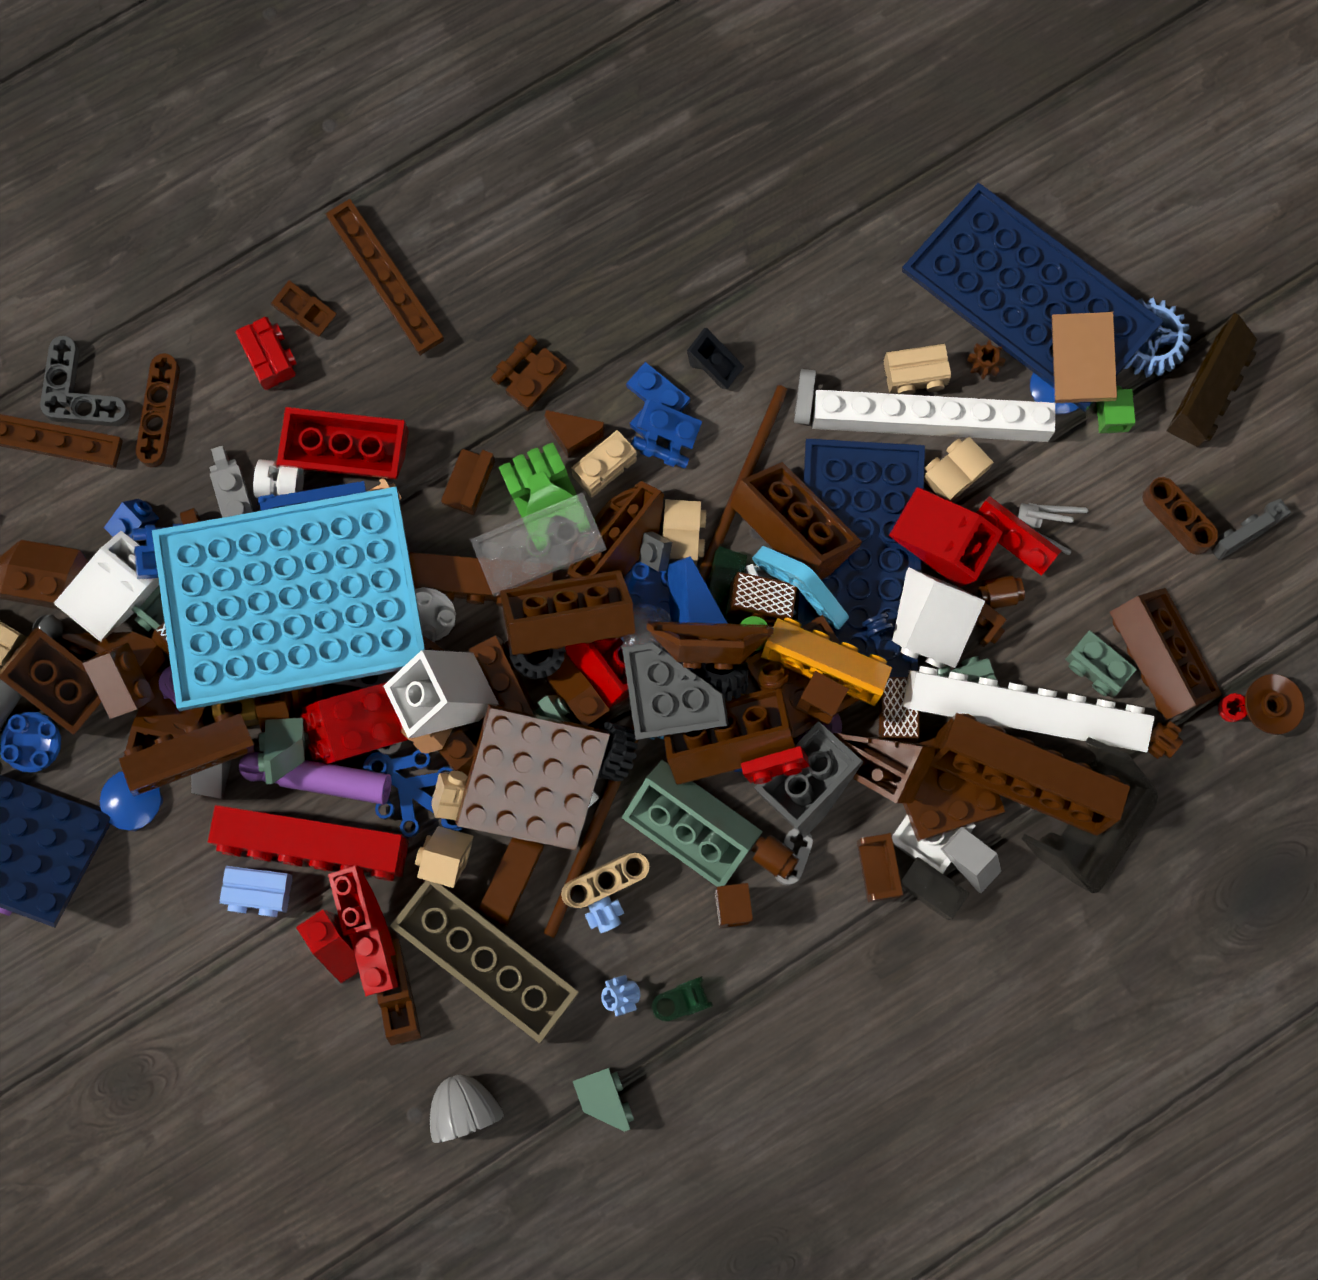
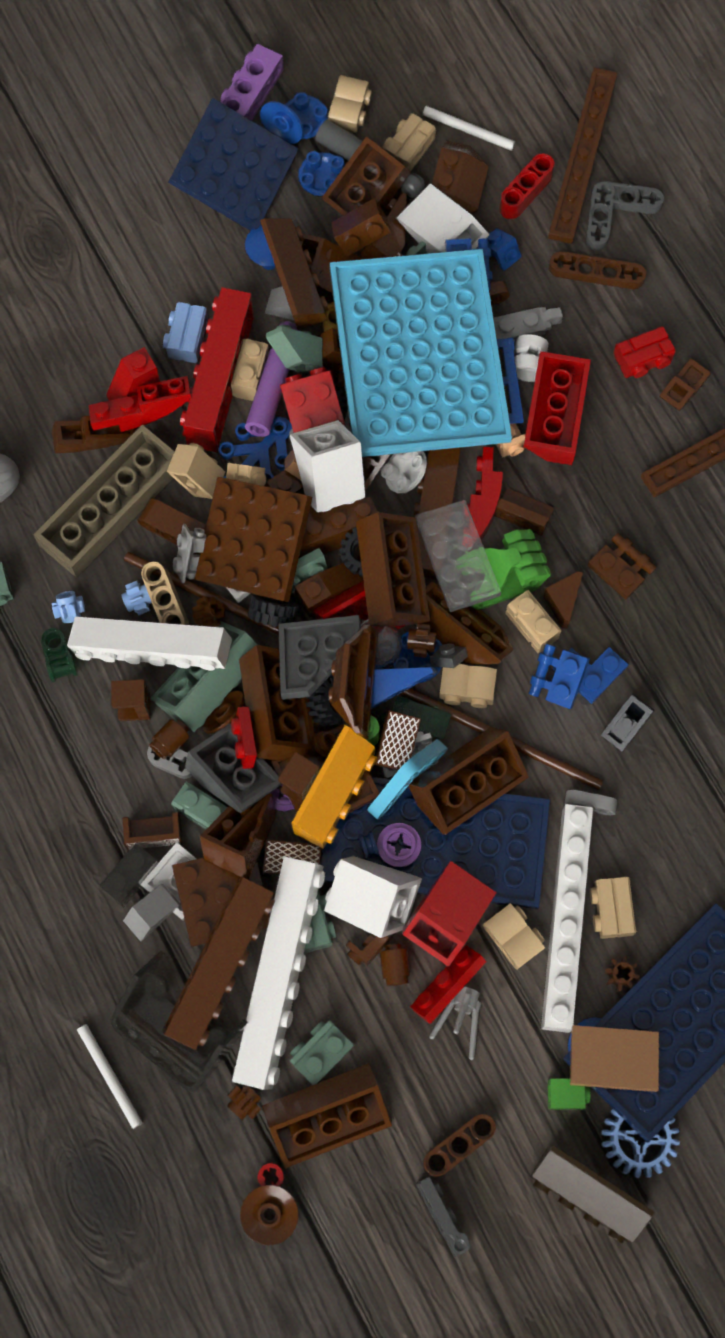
camera: 95 degrees right, 5 degrees down
none -> white brick [67,617,232,671]
none -> white bar [77,1024,143,1129]
none -> sand green brick [171,781,228,830]
none -> light grey hinge [173,524,206,583]
none -> reddish brown gear [192,596,225,627]
none -> reddish brown dish [202,691,245,734]
none -> tan brick [231,339,269,401]
none -> medium lavender gear [377,823,421,867]
none -> reddish brown gear [407,623,437,658]
none -> red slope [463,447,503,553]
none -> red beam [500,153,554,219]

